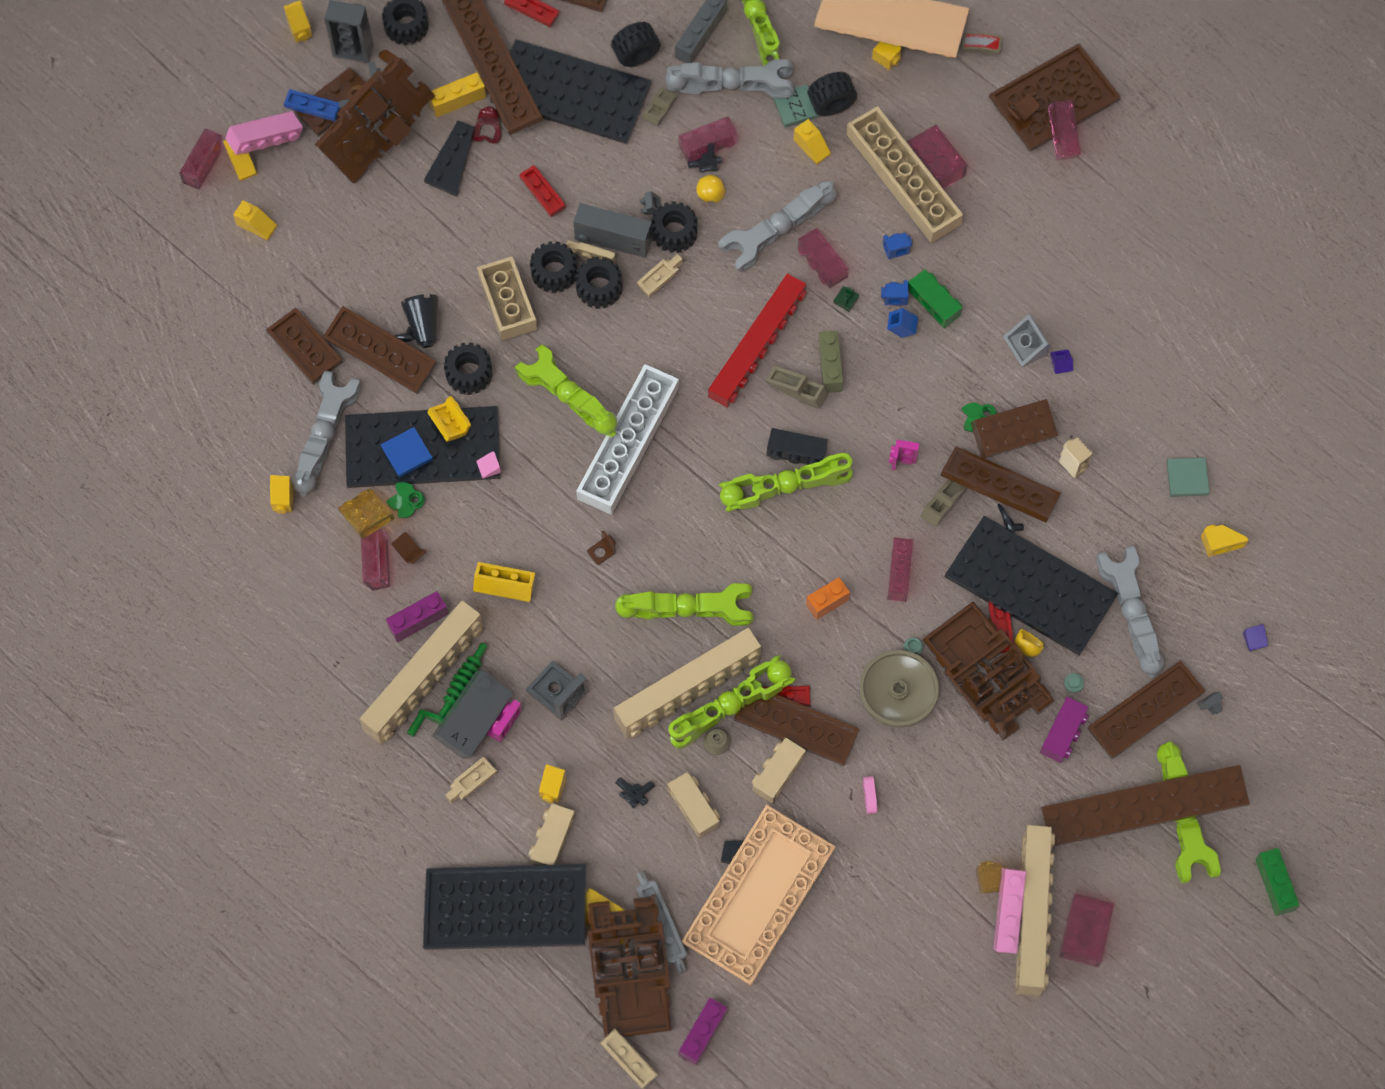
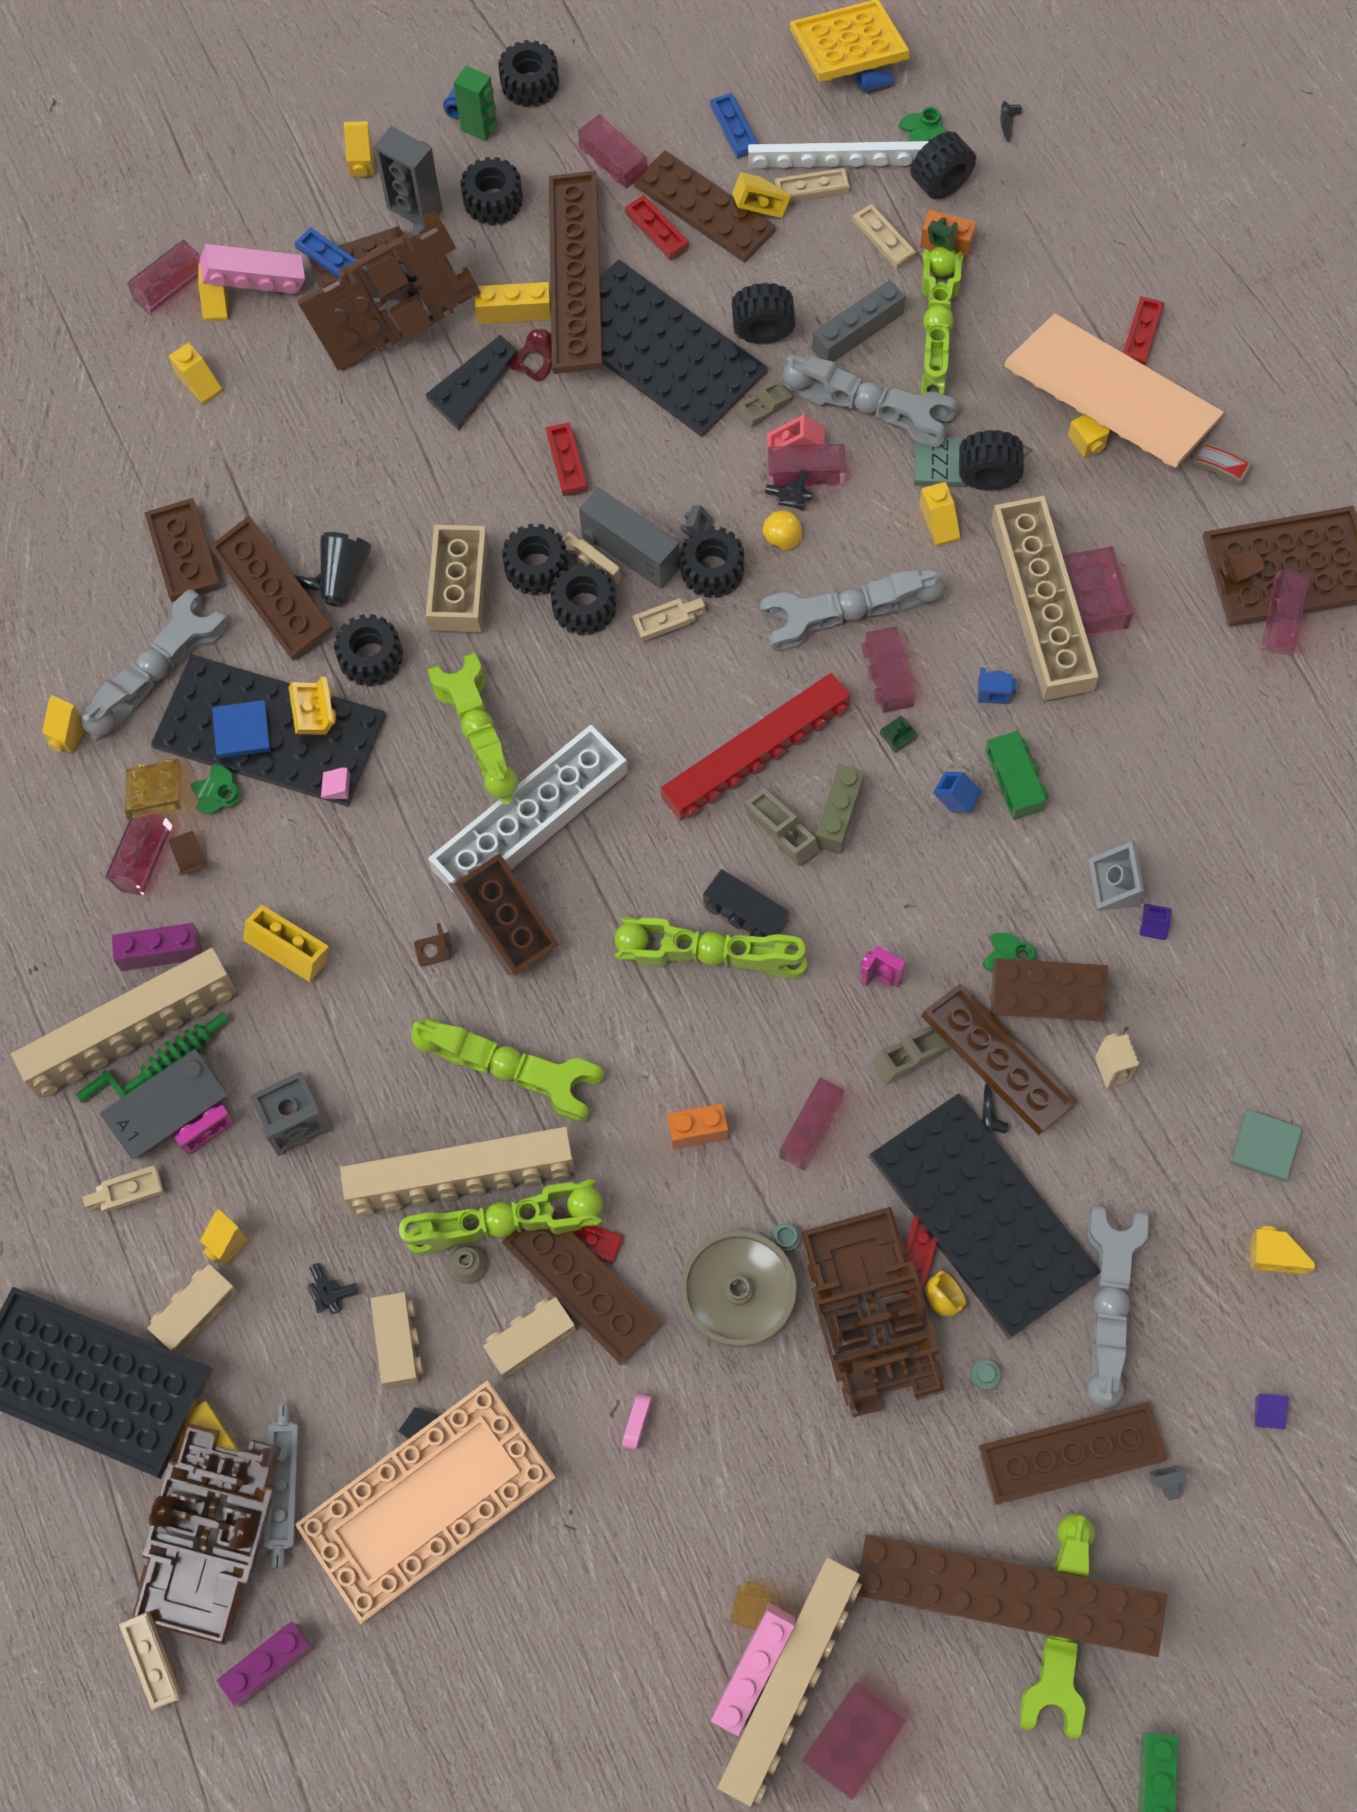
camera: 25 degrees right, 0 degrees up
blue brick [881,280,908,305] -> none
magenta brick [1040,697,1089,763] -> none
none -> reddish brown brick [448,853,559,976]
none -> coral slope [767,414,825,457]

